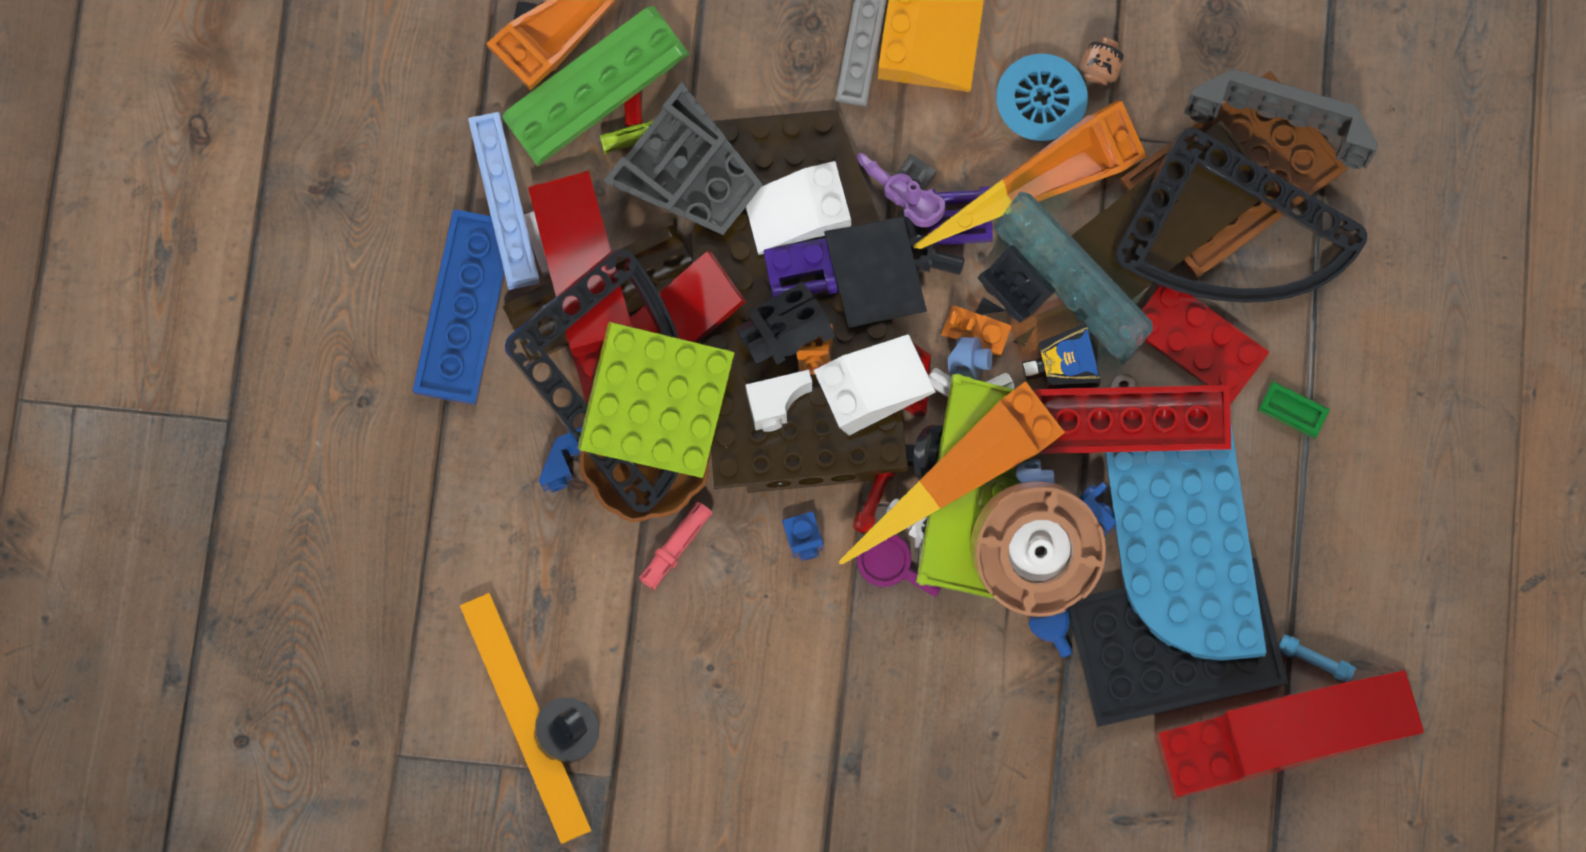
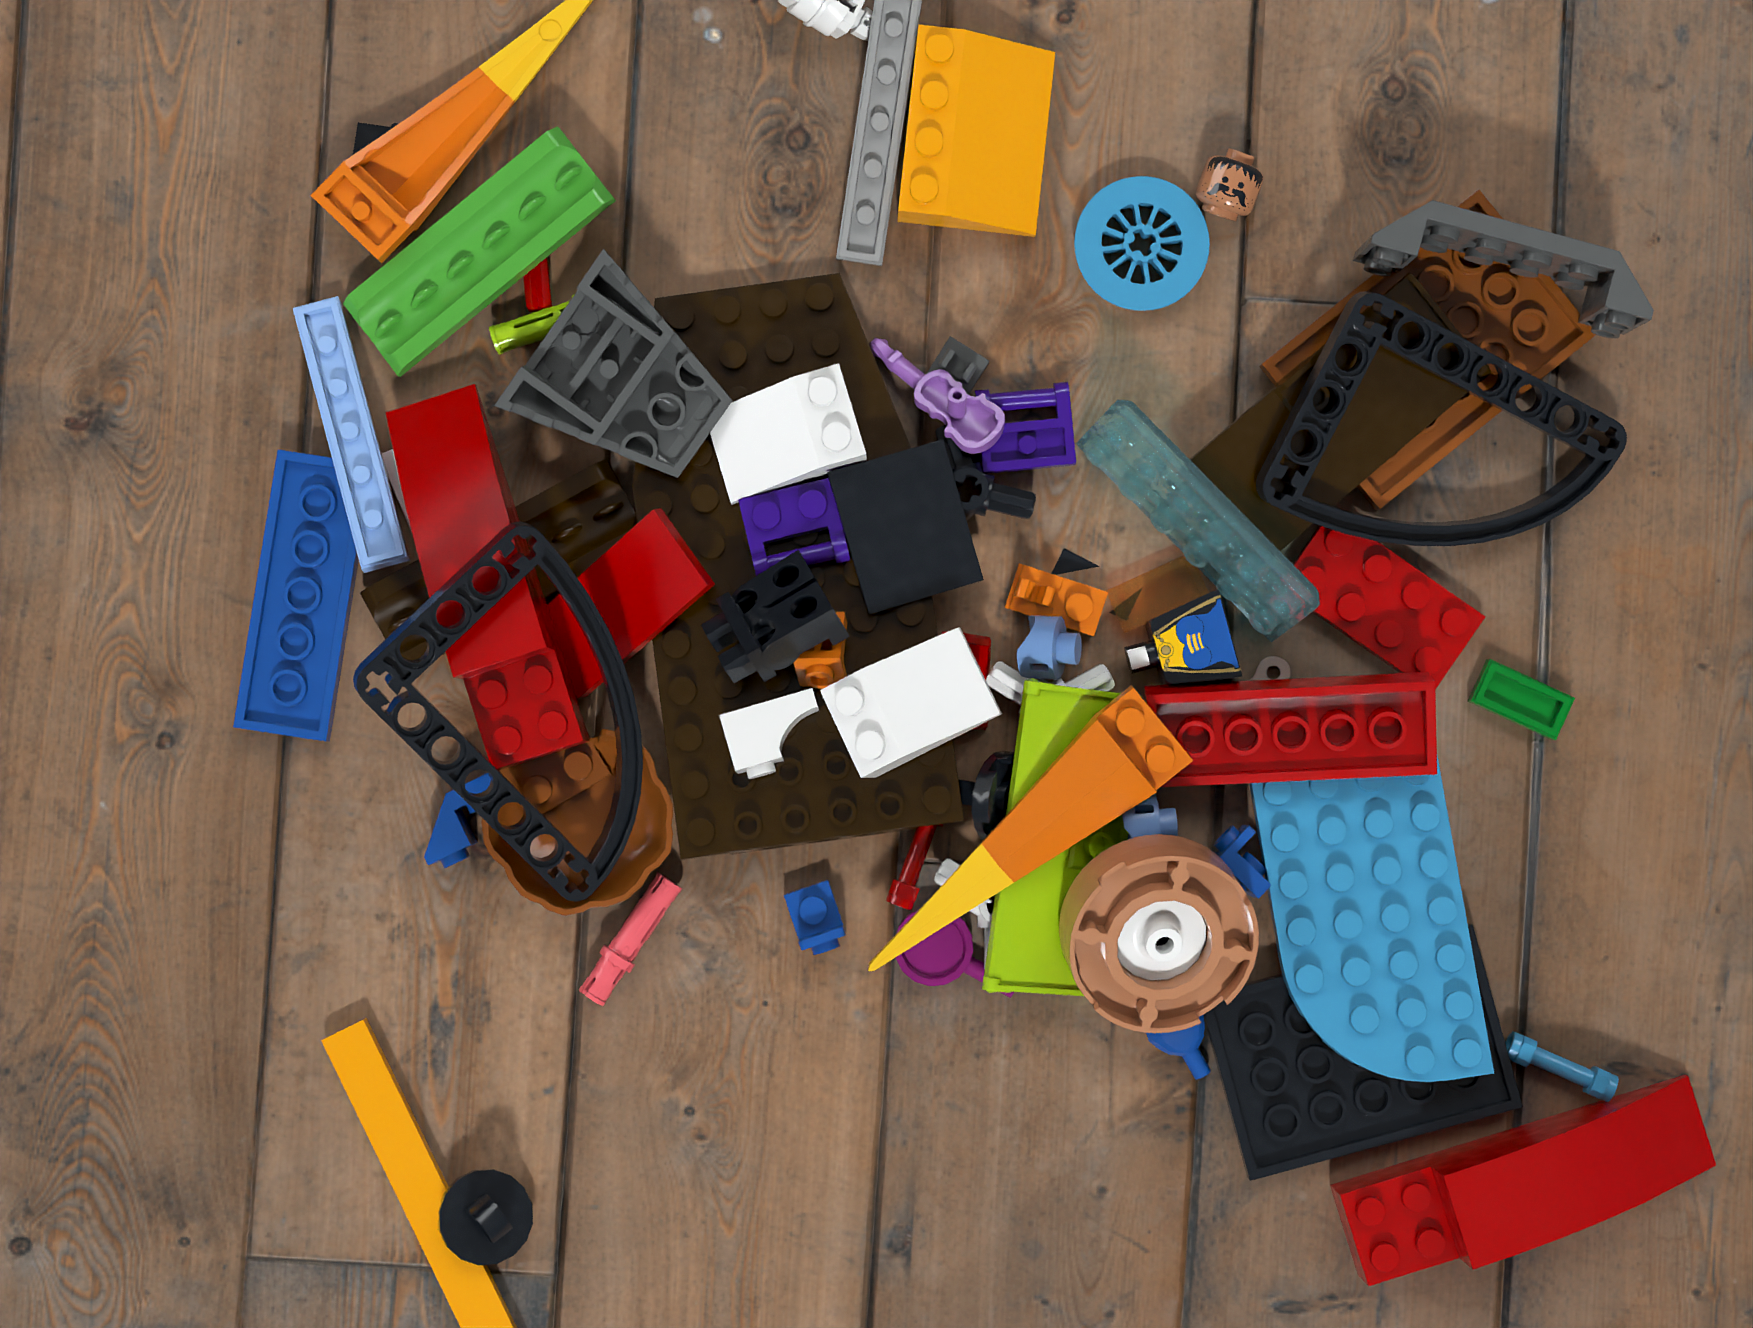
camera: 10 degrees left, 10 degrees up
lime plate [577,322,734,478] -> none
orange plate [913,100,1147,249] -> none
black bracket [977,245,1056,323] -> none

